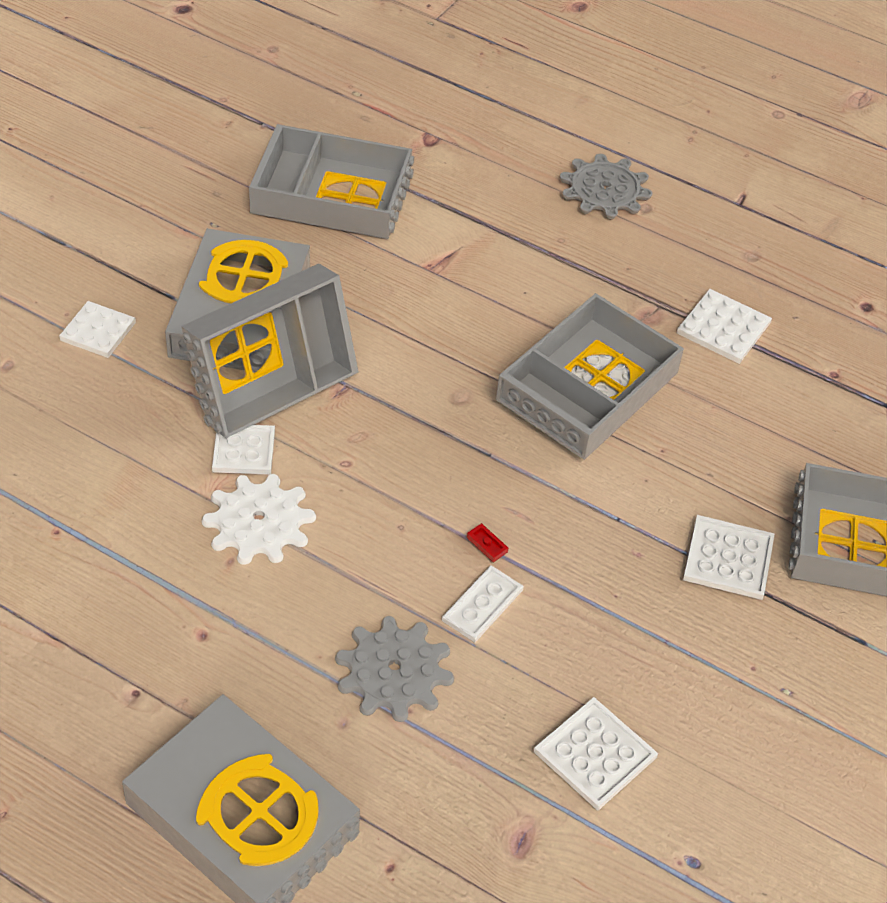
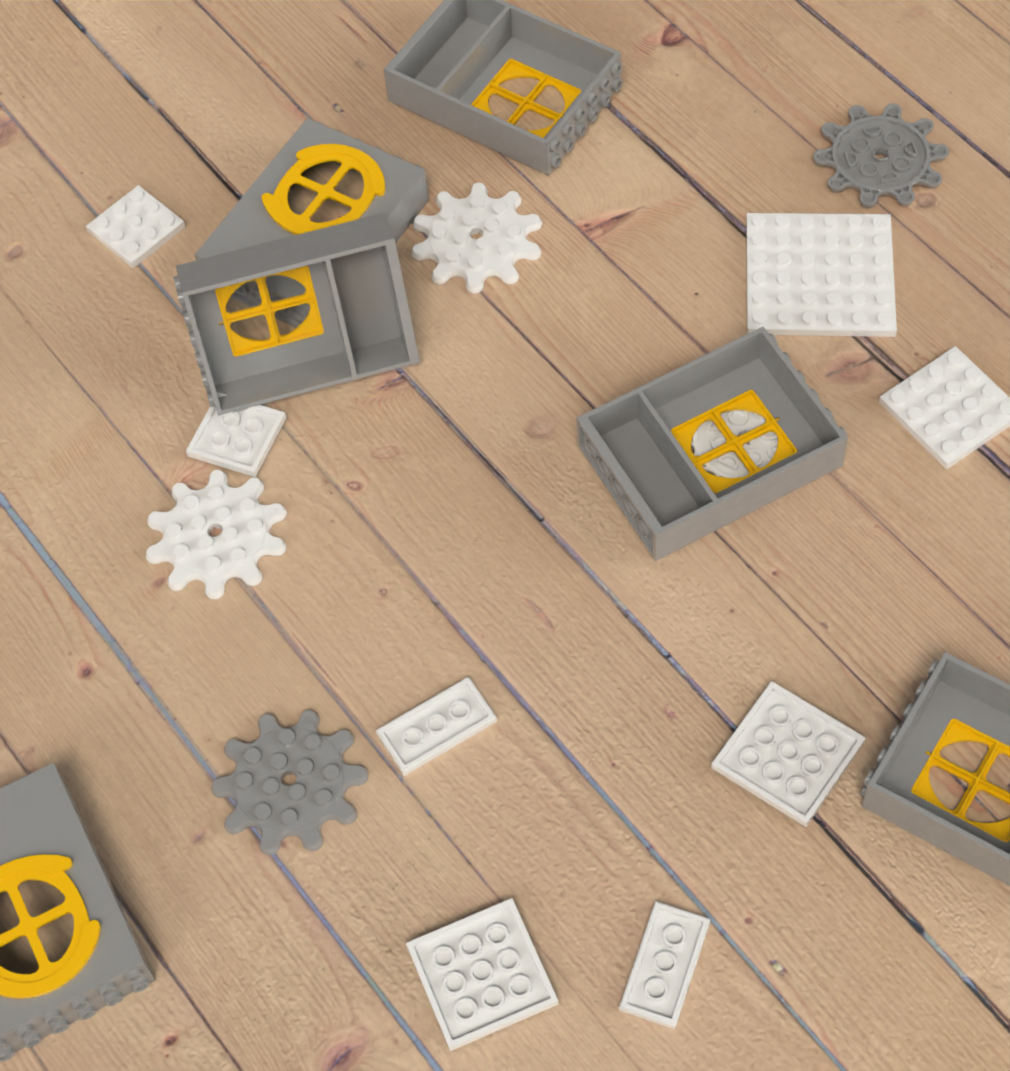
camera: 30 degrees right, 10 degrees up
red plate [466,523,509,563] -> none
none -> white plate [411,182,542,294]
none -> white tile [619,901,711,1029]
none -> white plate [746,213,897,337]

